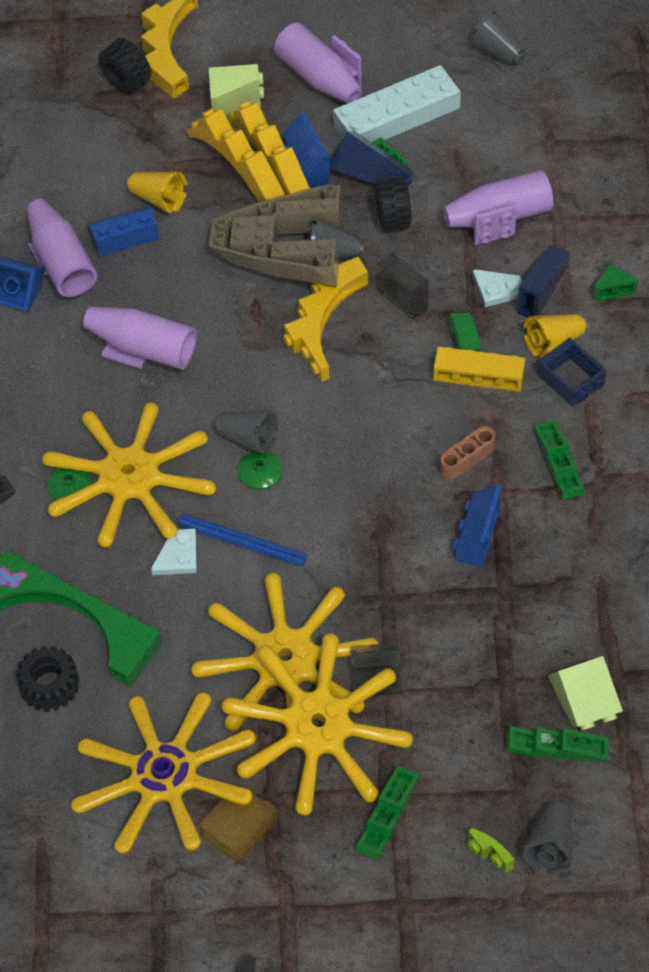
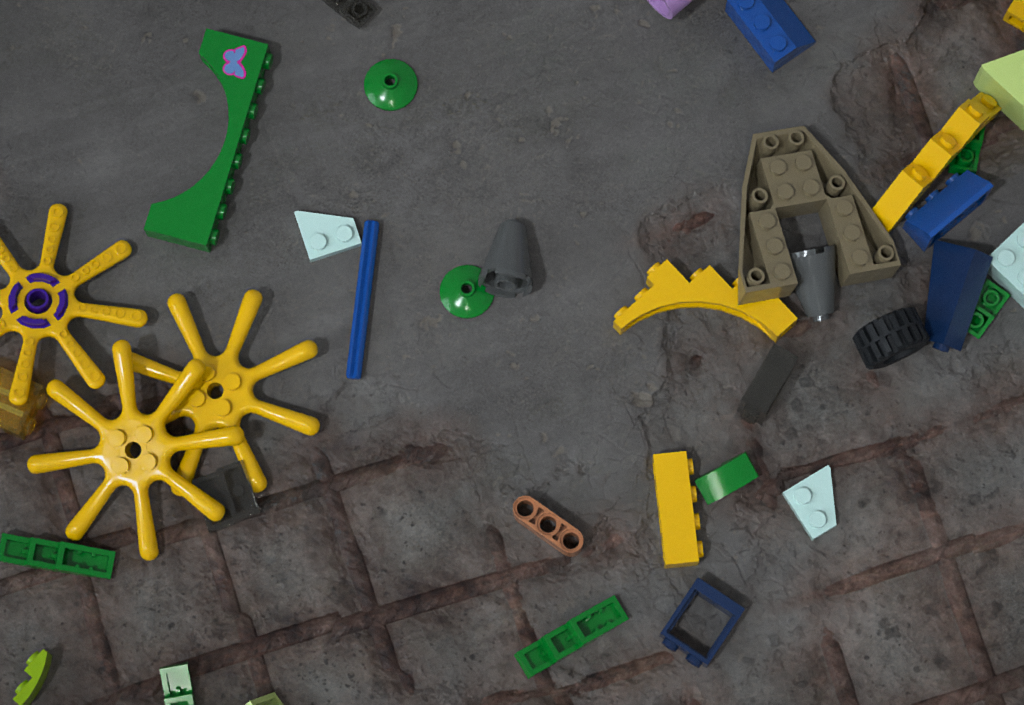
camera: 75 degrees right, 20 degrees up
black tyre [16,646,79,712] -> none
yellow animal [42,402,216,547] -> none
lavender piece [83,307,197,370] -> none
yellow cone [127,171,187,213] -> none
yellow arch [186,108,285,202] -> none
lavender piece [443,170,553,245] -> none
blue slope [453,485,501,567] -> none
dark blue slope [517,245,570,318] -> none
yellow cone [523,314,586,359] -> none
green slope [593,265,638,302] -> none

